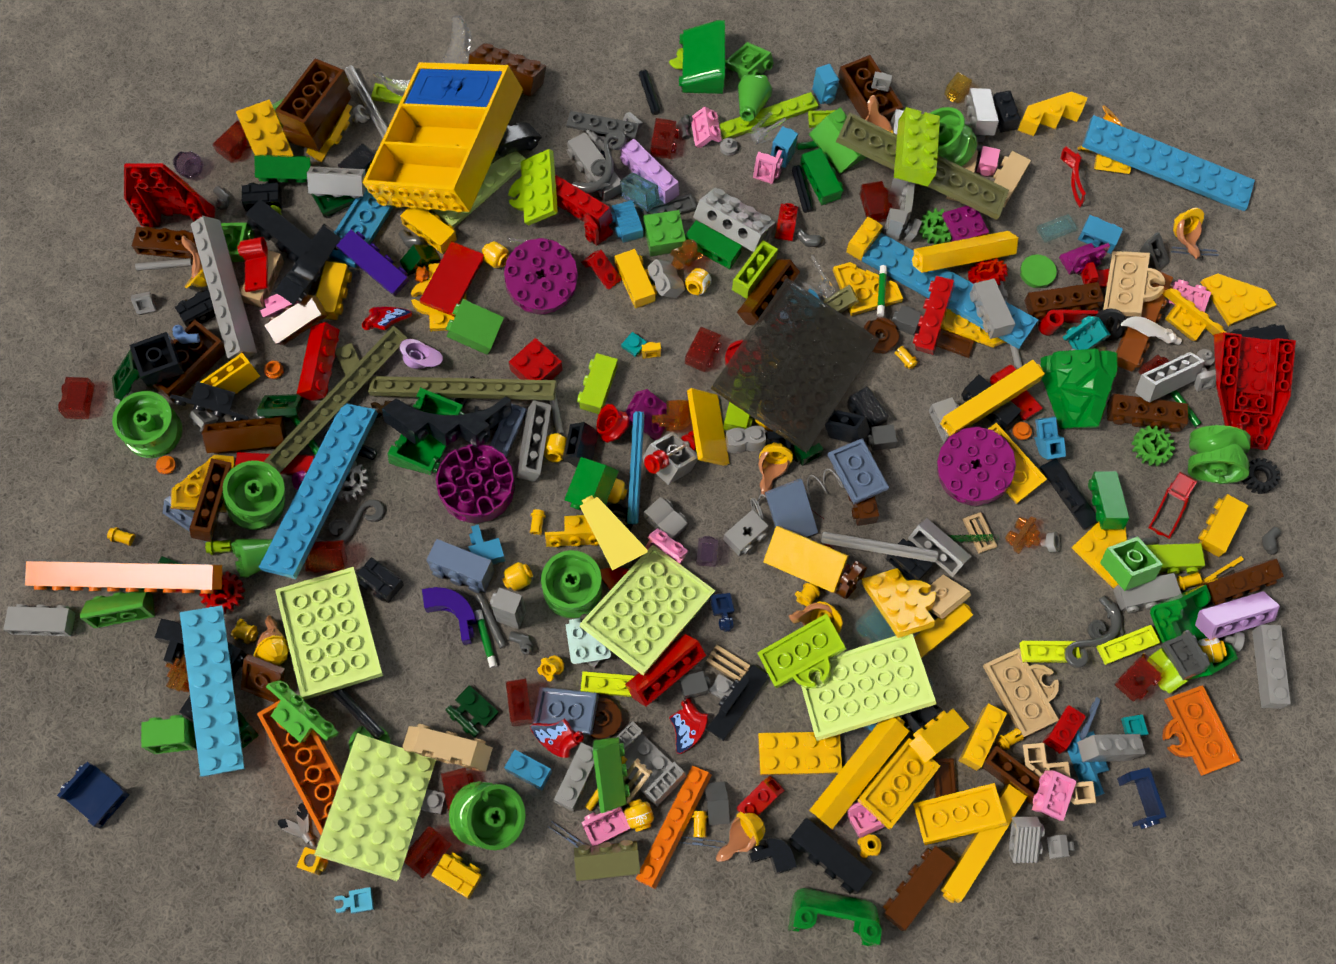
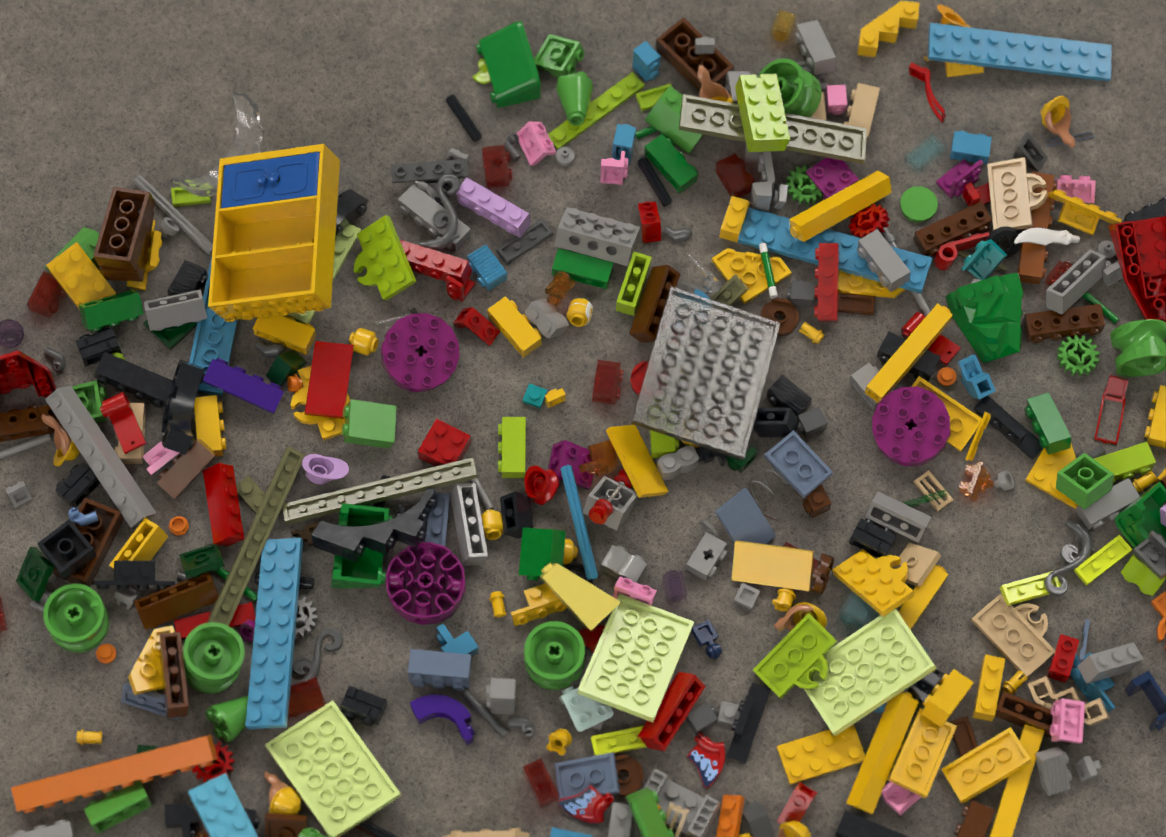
camera: 15 degrees left, 0 degrees up
lime pin [205,540,232,555] -> none
yellow brick [231,618,258,644] -> none
red arm [362,307,412,331] -> none
dark green plate [445,685,499,738] -> none
reddish brown brick [468,43,546,96] -> none
green bar [474,610,498,668] -> none
yellow head [502,562,533,591] -> none
clear light blue brick [620,172,660,212] -> none
bright green brick [644,210,686,257] -> none
tan tile [706,644,750,680] -> none
clear plant [750,112,786,145] -> none
piece [758,442,793,495] -> none
light grey axle [821,532,938,562] -> none
yellow brick [857,834,881,858] -> none
black brick [993,91,1021,133] -> none
clear red brick [1115,653,1163,702] -> none
teal plate [1121,714,1148,737] -> none
yellow plate [1200,273,1276,326] -> none
none -> light grey plate [733,583,760,610]
none -> yellow piece [965,412,991,461]

